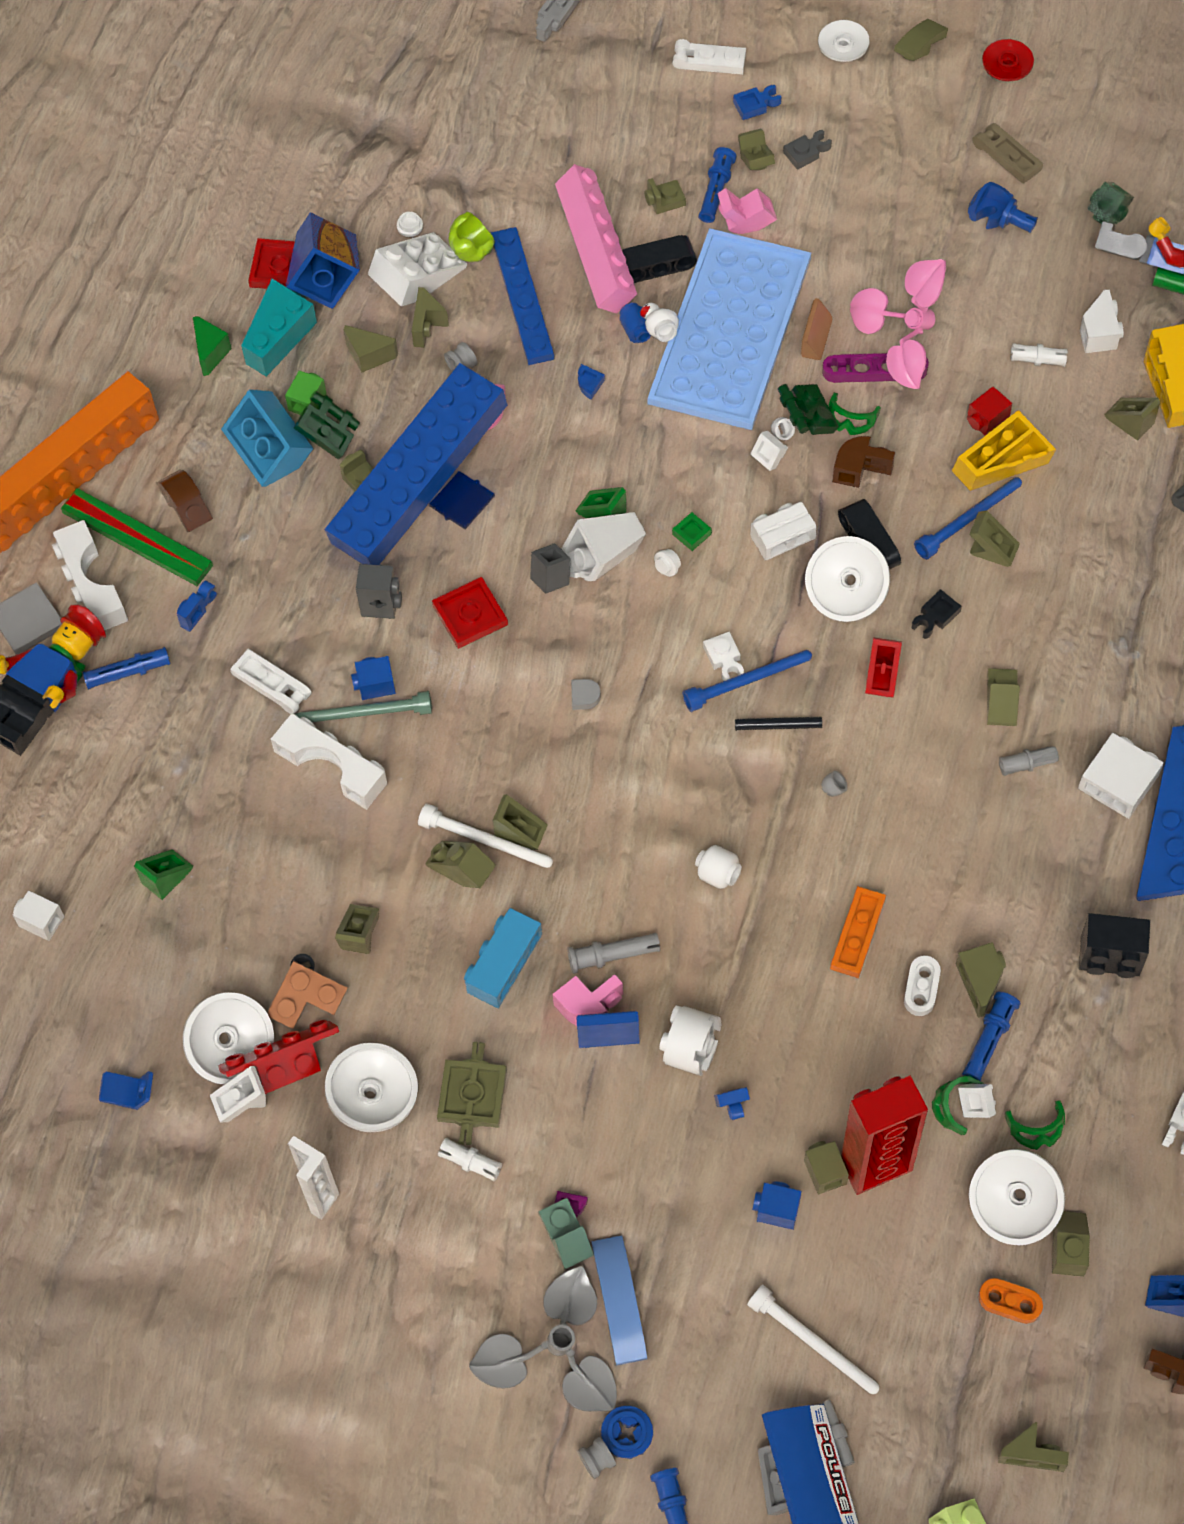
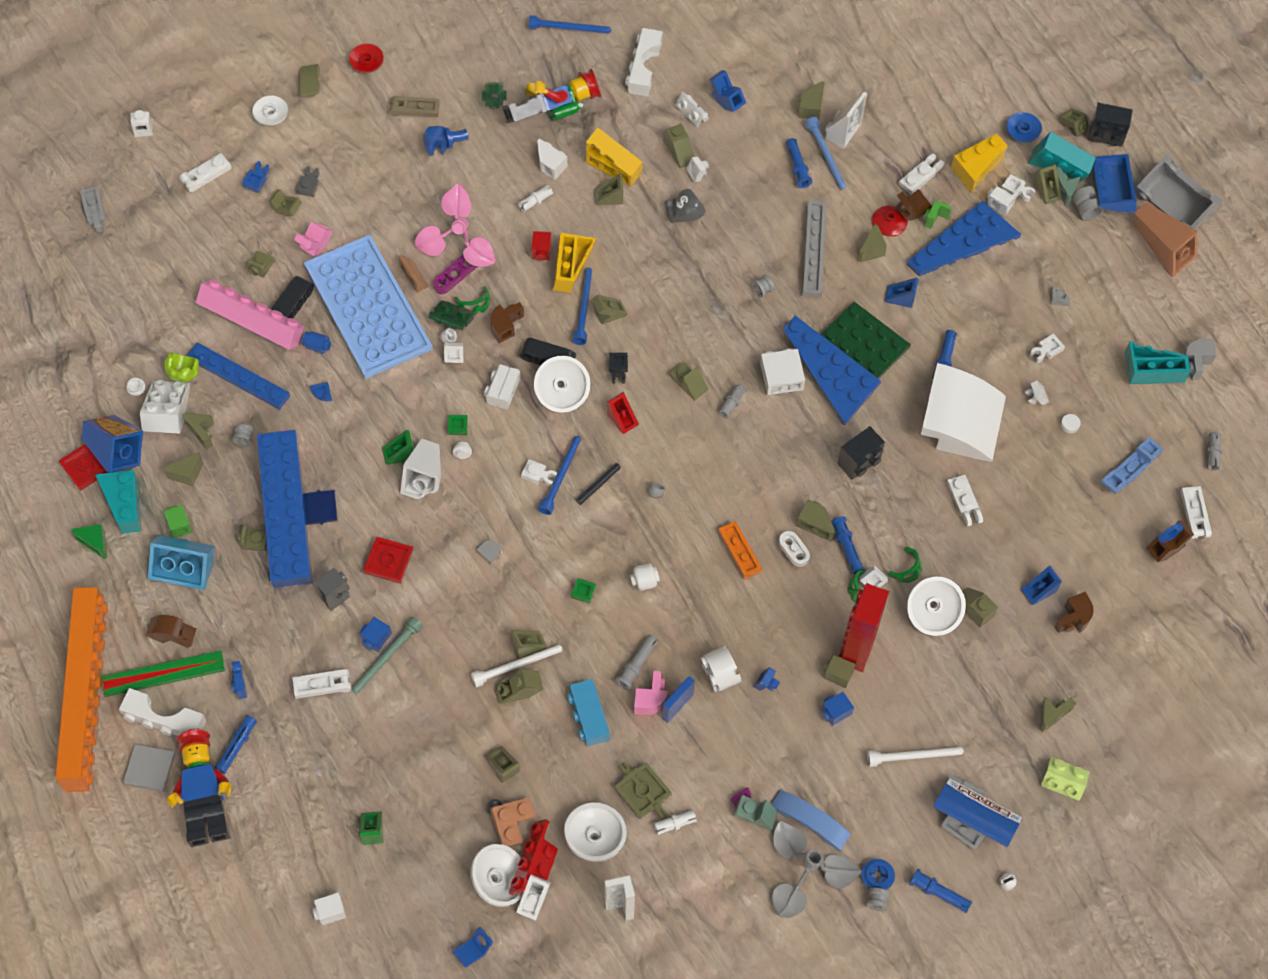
camera: 50 degrees left, 0 degrees up
white arch [271,713,387,810] -> none
dark green plate [294,391,360,459] -> none
dark grey brick [530,543,571,594] -> none
white animal [640,303,679,342] -> none
blue pin [698,147,737,223] -> none
orange plate [978,1278,1043,1324] -> none
none -> green plate [571,578,596,604]

